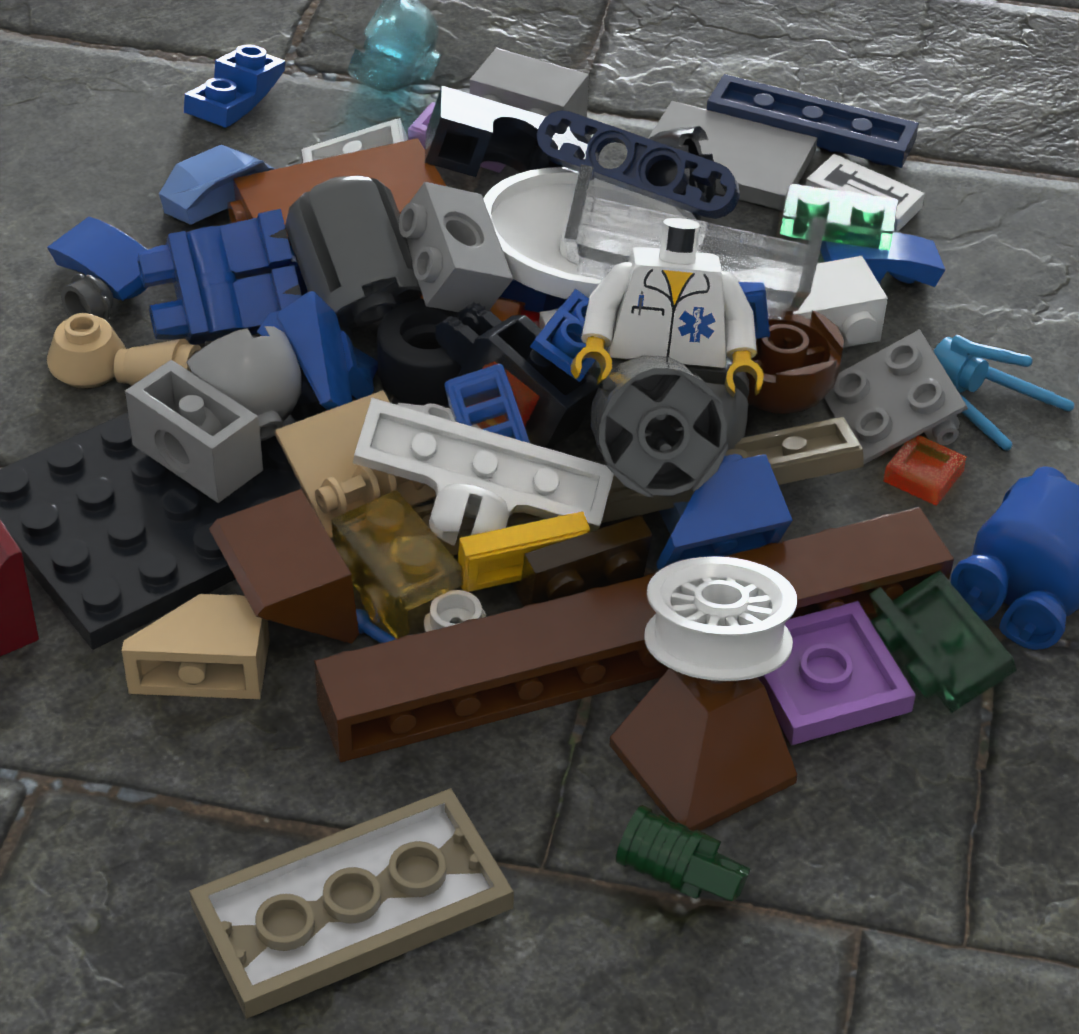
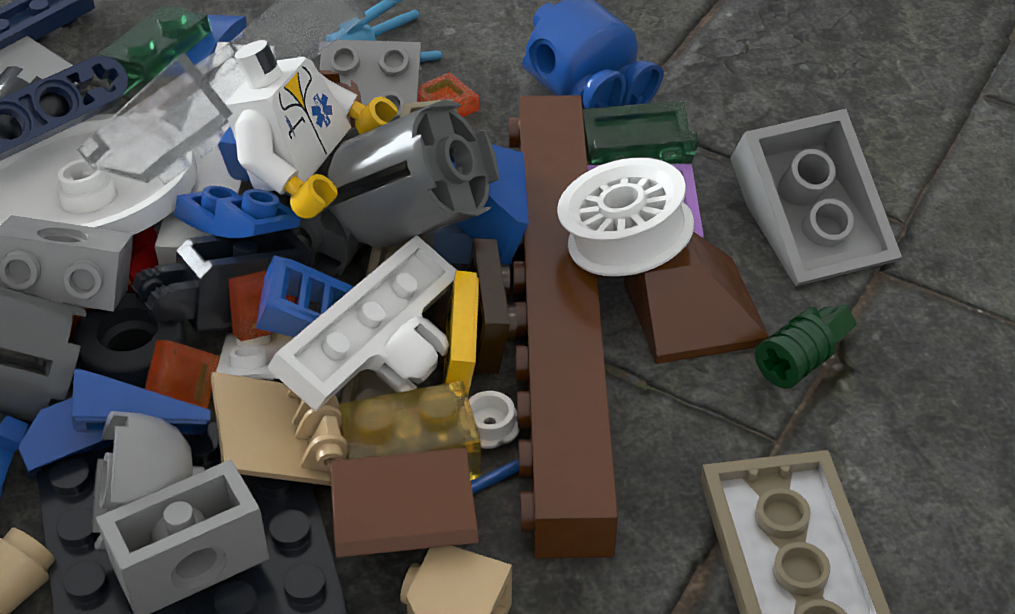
camera: 70 degrees left, 0 degrees up
white tile [805,154,925,232] -> none
none -> tile [145,340,220,409]
none -> light grey slope [730,109,902,287]

